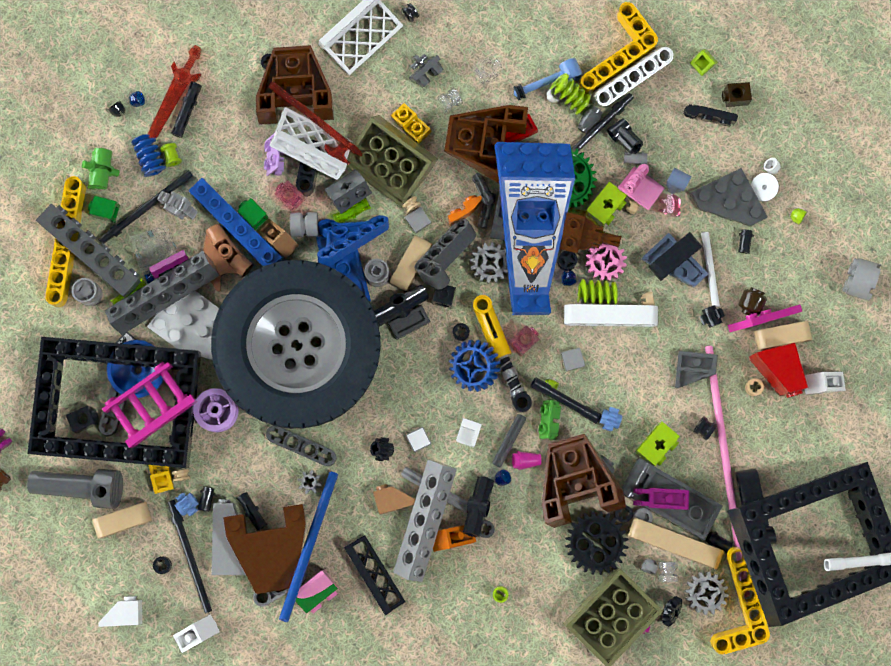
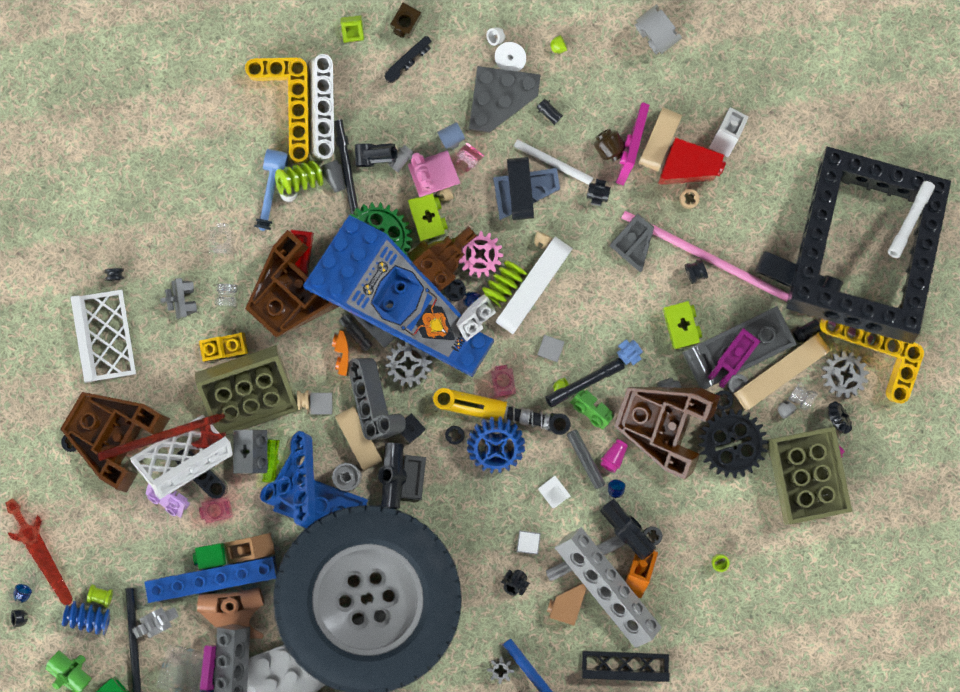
camera: 50 degrees left, 5 degrees up
black pin [171,82,202,138] -> none
dark grey beam [266,426,337,467] -> none
light grey wheel [290,212,319,238] -> none
dark grey axle [472,173,495,206] -> none
none -> white slope [456,294,496,341]

